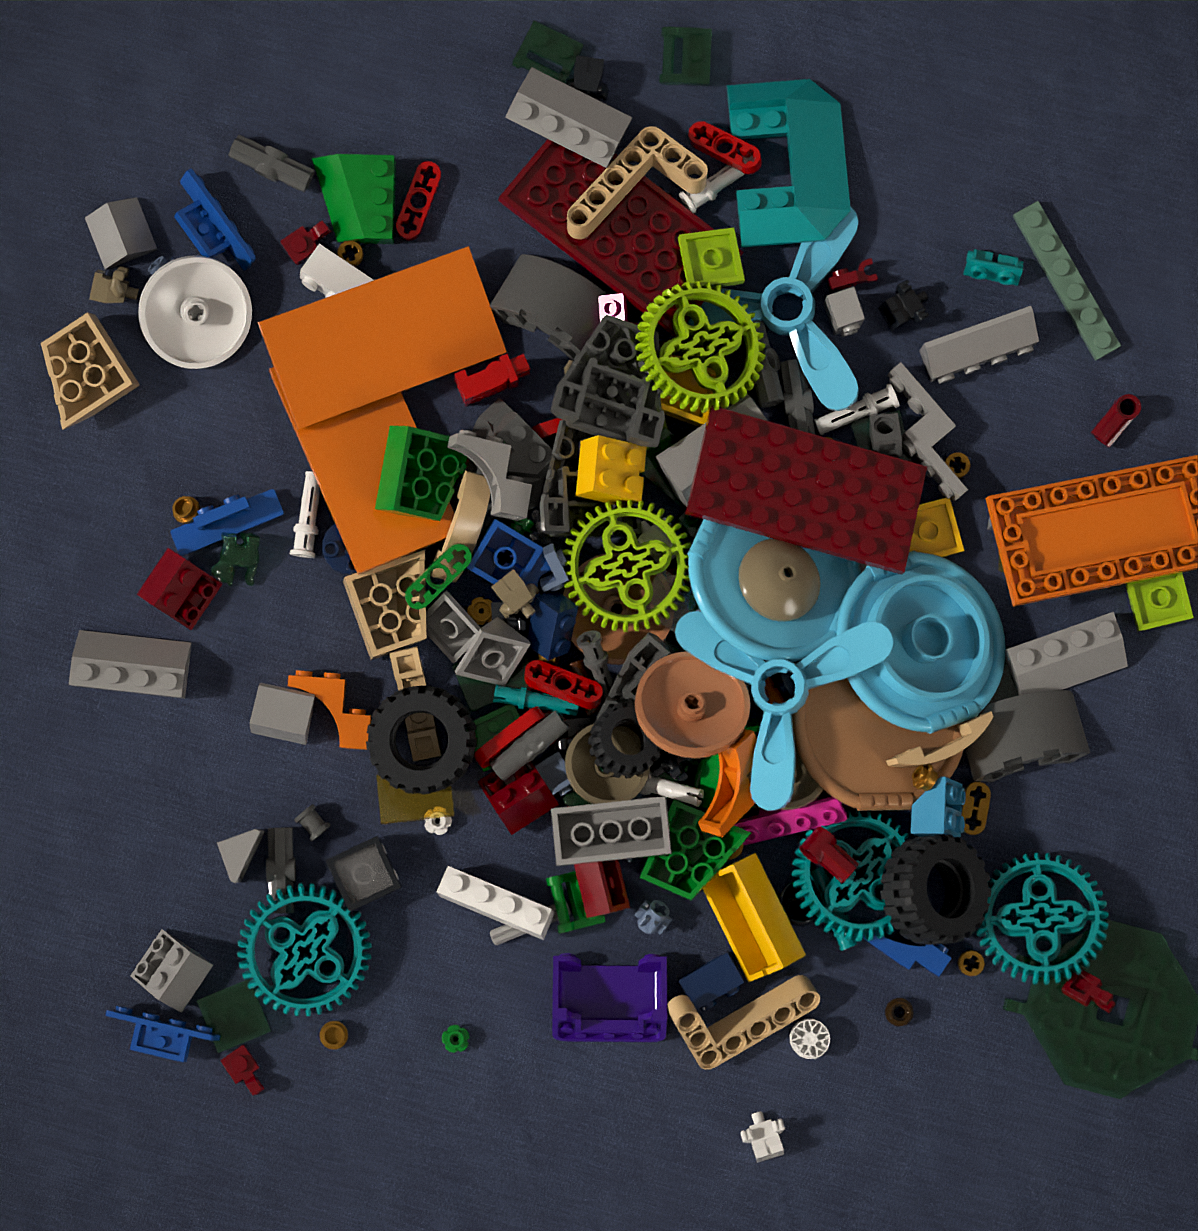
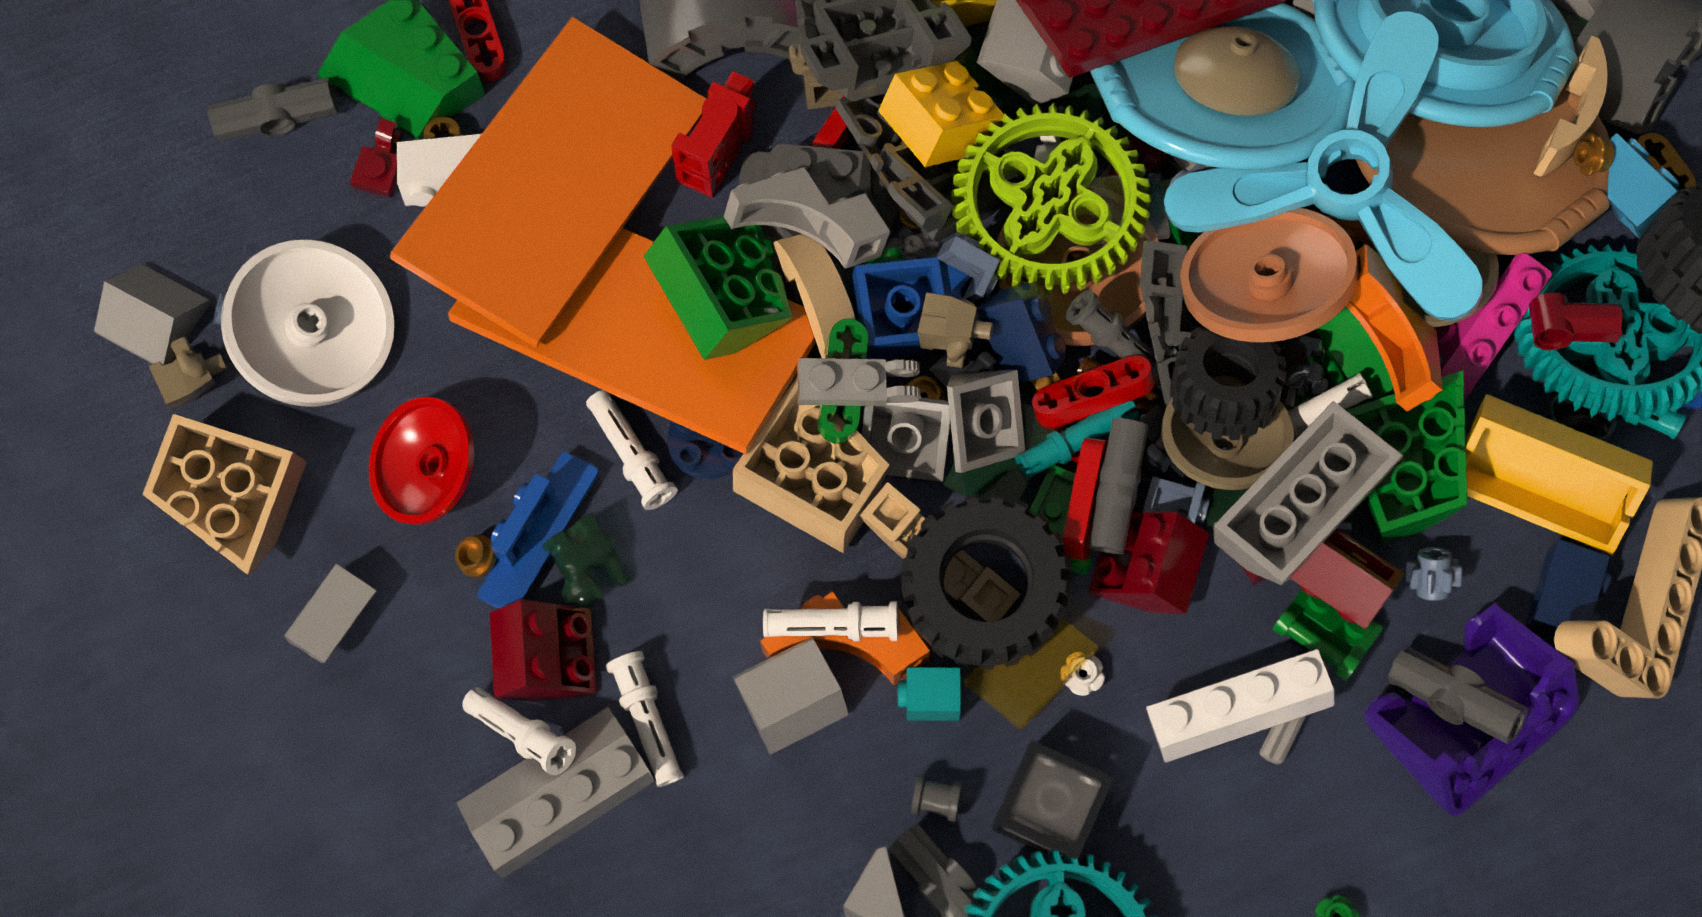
camera: 30 degrees left, 15 degrees down
blue bracket [174,169,256,271] -> none
none -> light grey hinge [284,564,377,664]
none -> red dish [369,397,474,525]
none -> white pin [462,687,576,776]
none -> white pin [606,651,684,787]
none -> white pin [763,601,899,642]
none -> light grey hinge [797,358,921,406]
none -> teal brick [898,667,960,721]
none -> dark grey piece [1388,647,1528,744]

